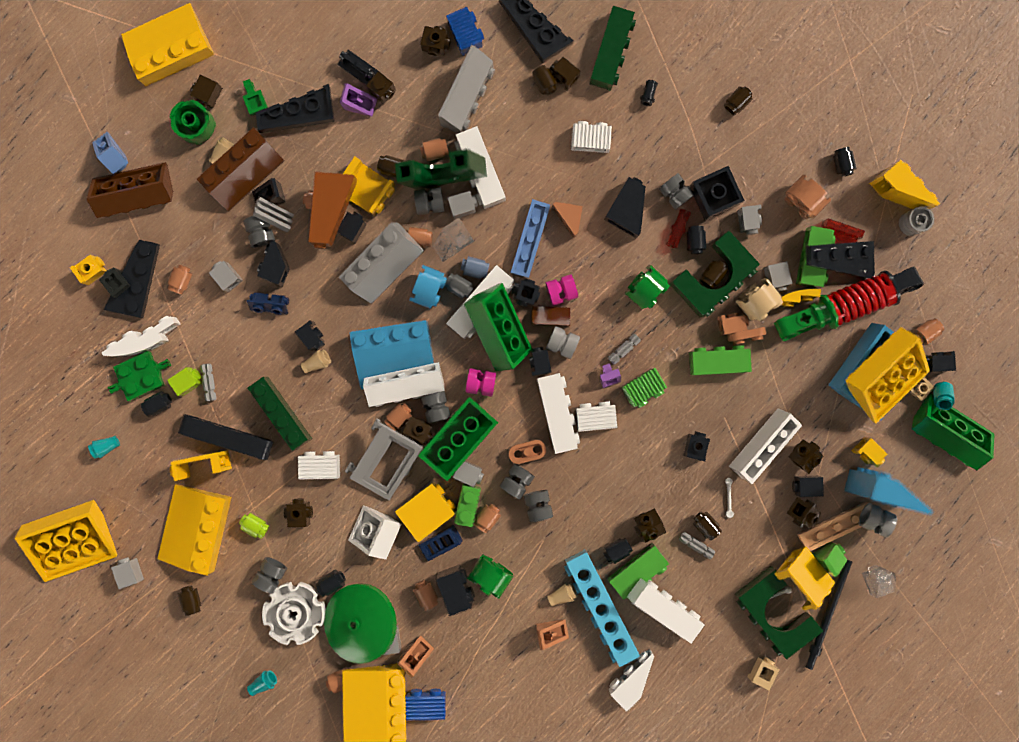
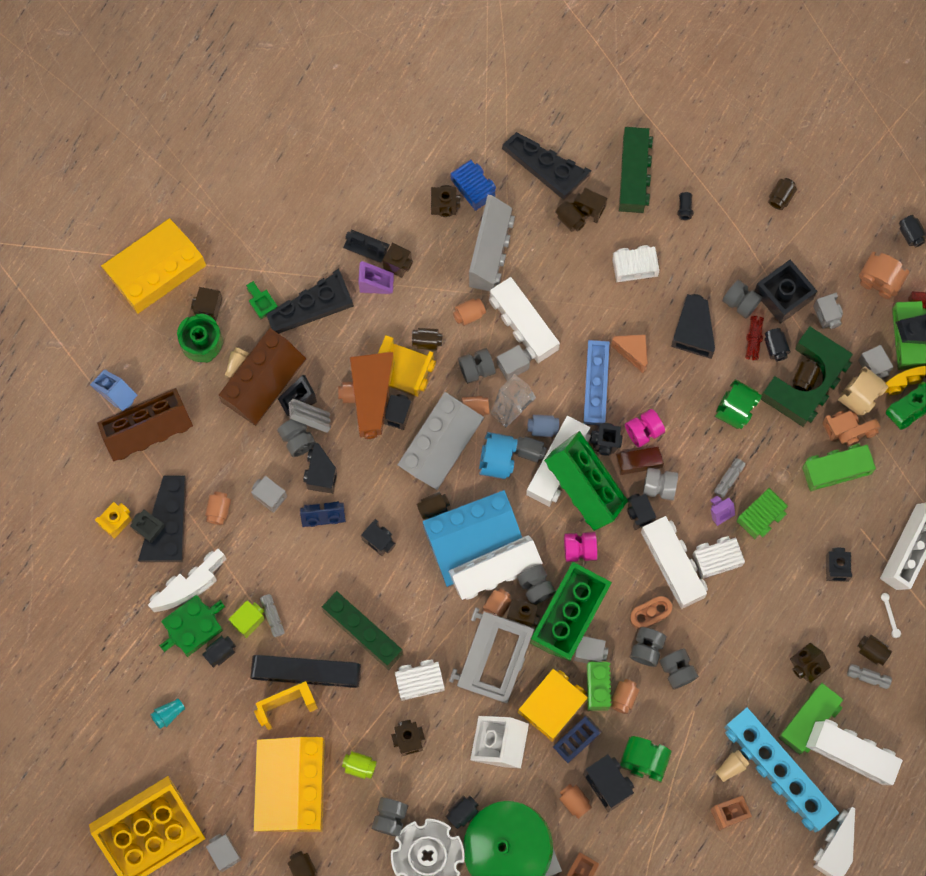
camera: 10 degrees left, 15 degrees down
tan cone [301,350,331,373] -> none
dark green arch [395,149,487,190] -> none
black brick [603,538,633,564] -> none
none -> dark brown brick [416,492,450,520]

